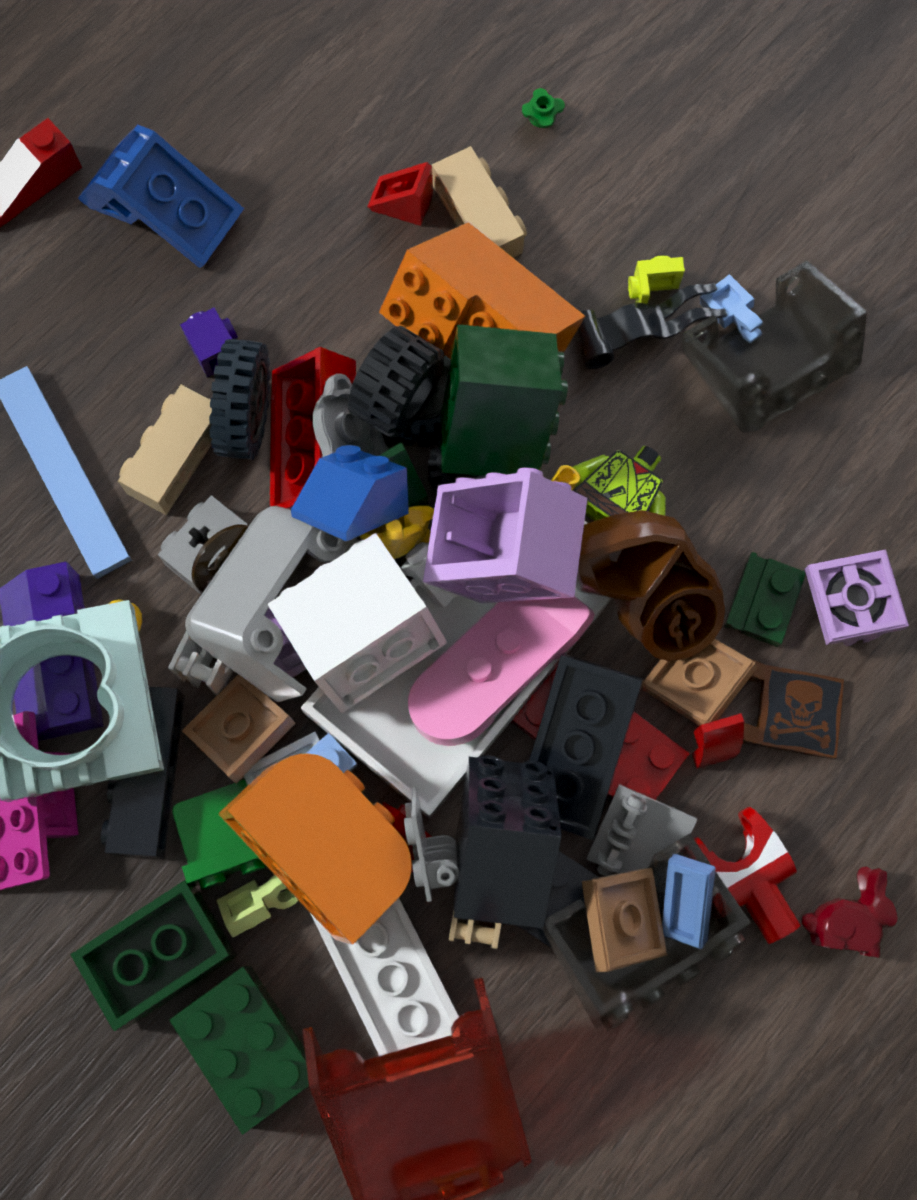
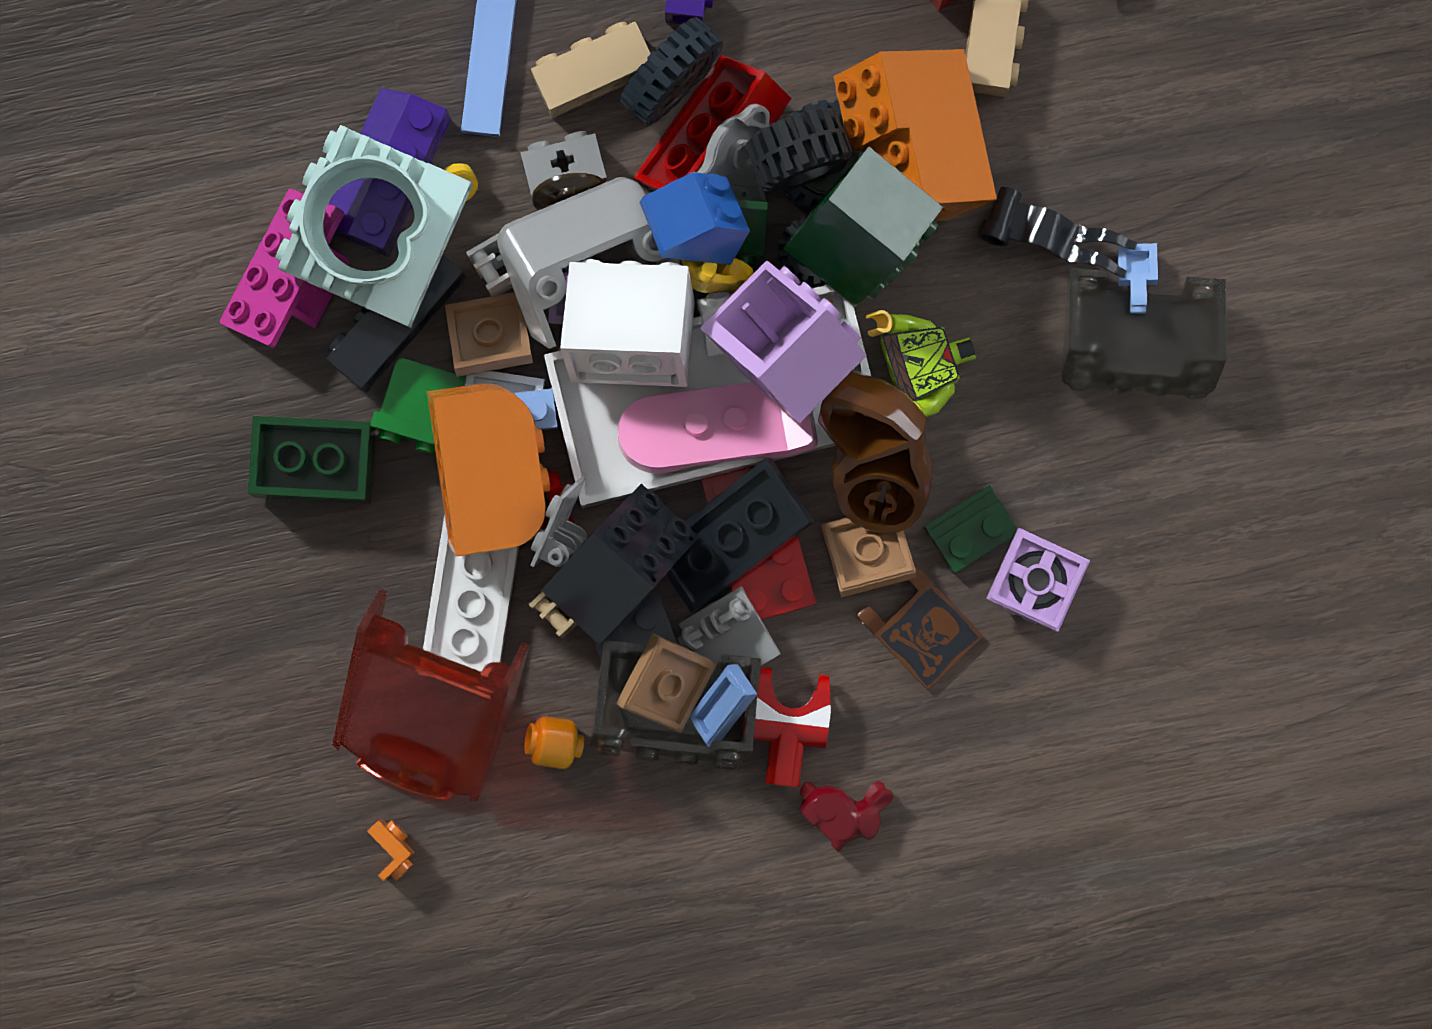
camera: 40 degrees right, 10 degrees up
dark green brick [169,966,322,1135] -> none
yellowish green plate [217,875,298,938] -> none
neon yellow bracket [628,256,685,304] -> none
red slope [691,713,744,769] -> none
none -> light orange head [524,715,584,769]

